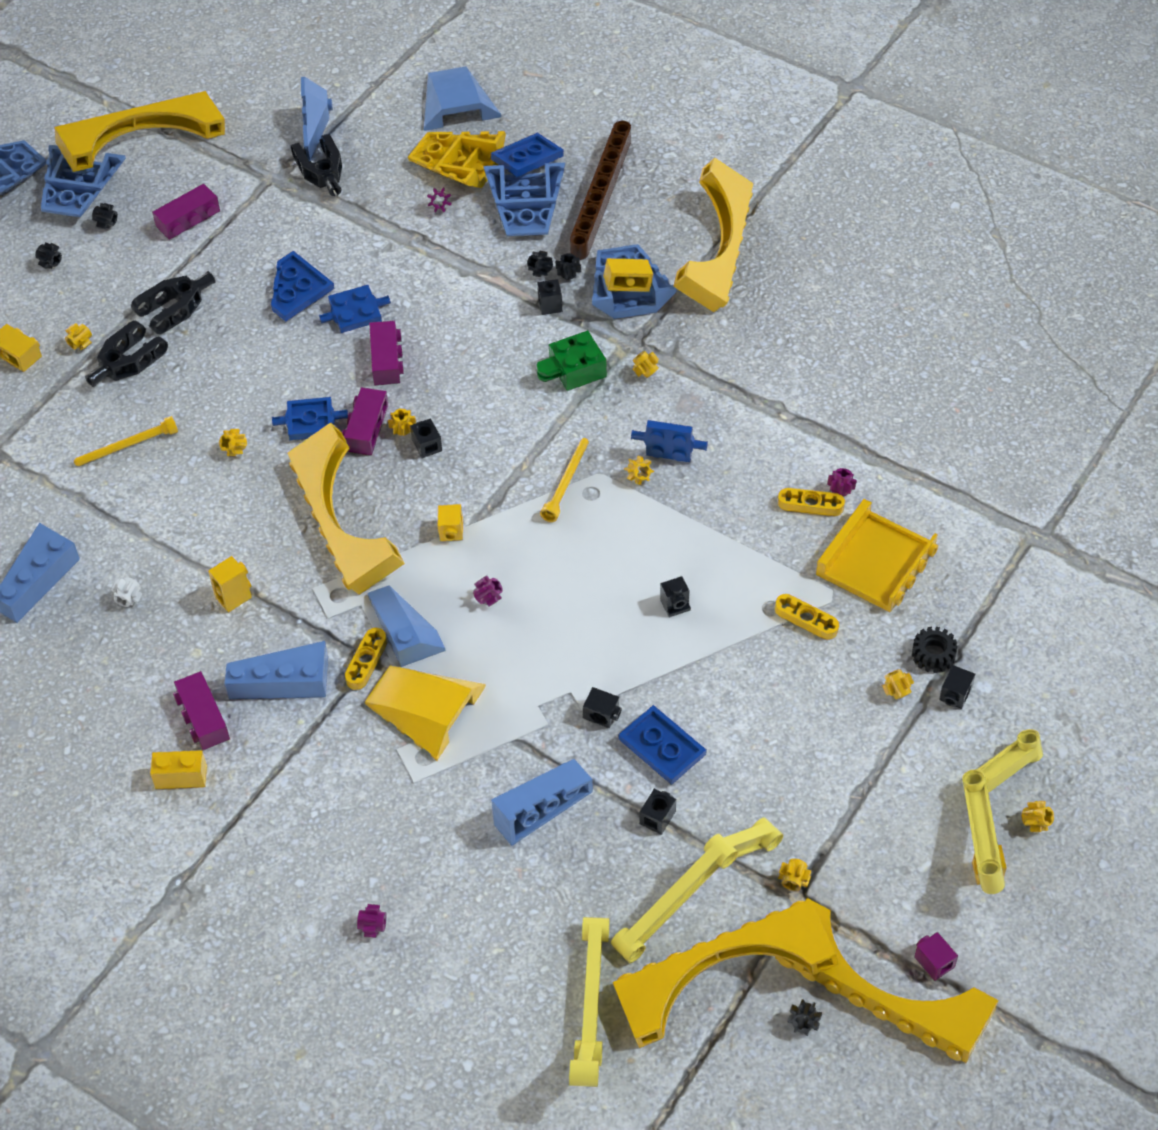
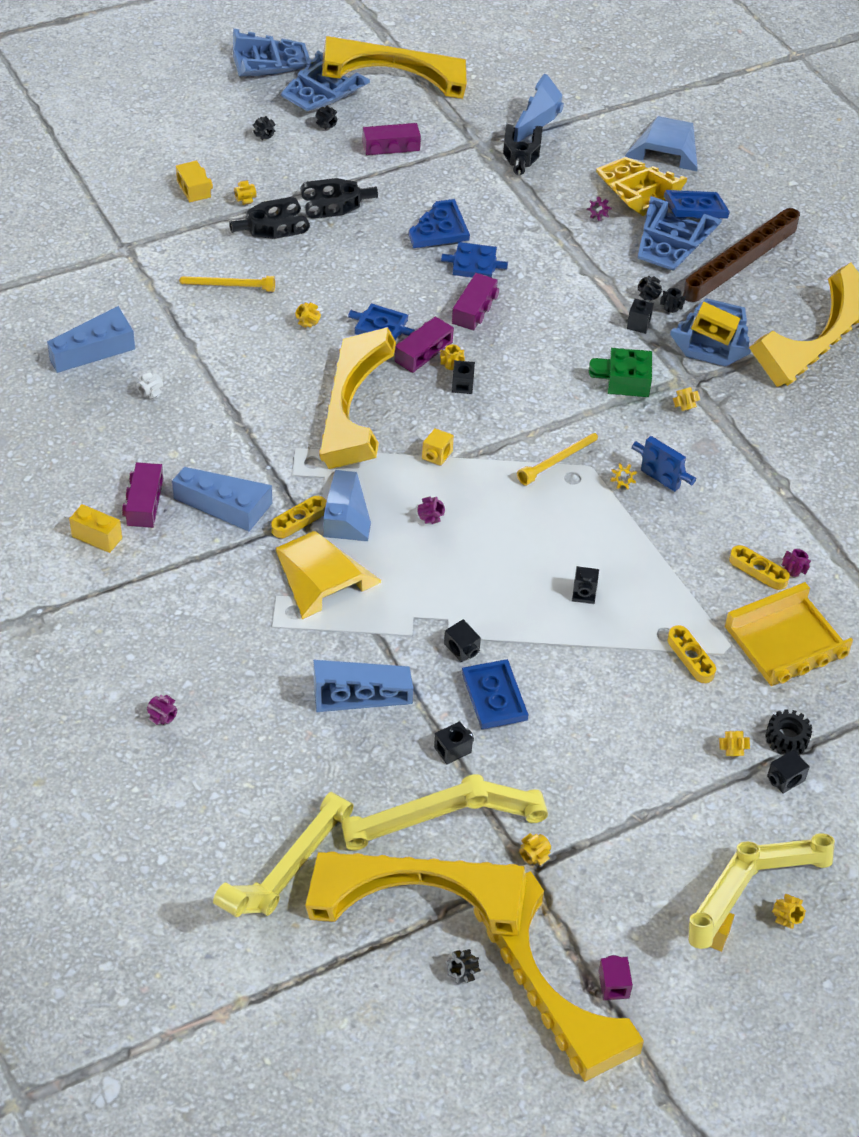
camera: 25 degrees right, 5 degrees down
yellow brick [208,556,252,613] -> none

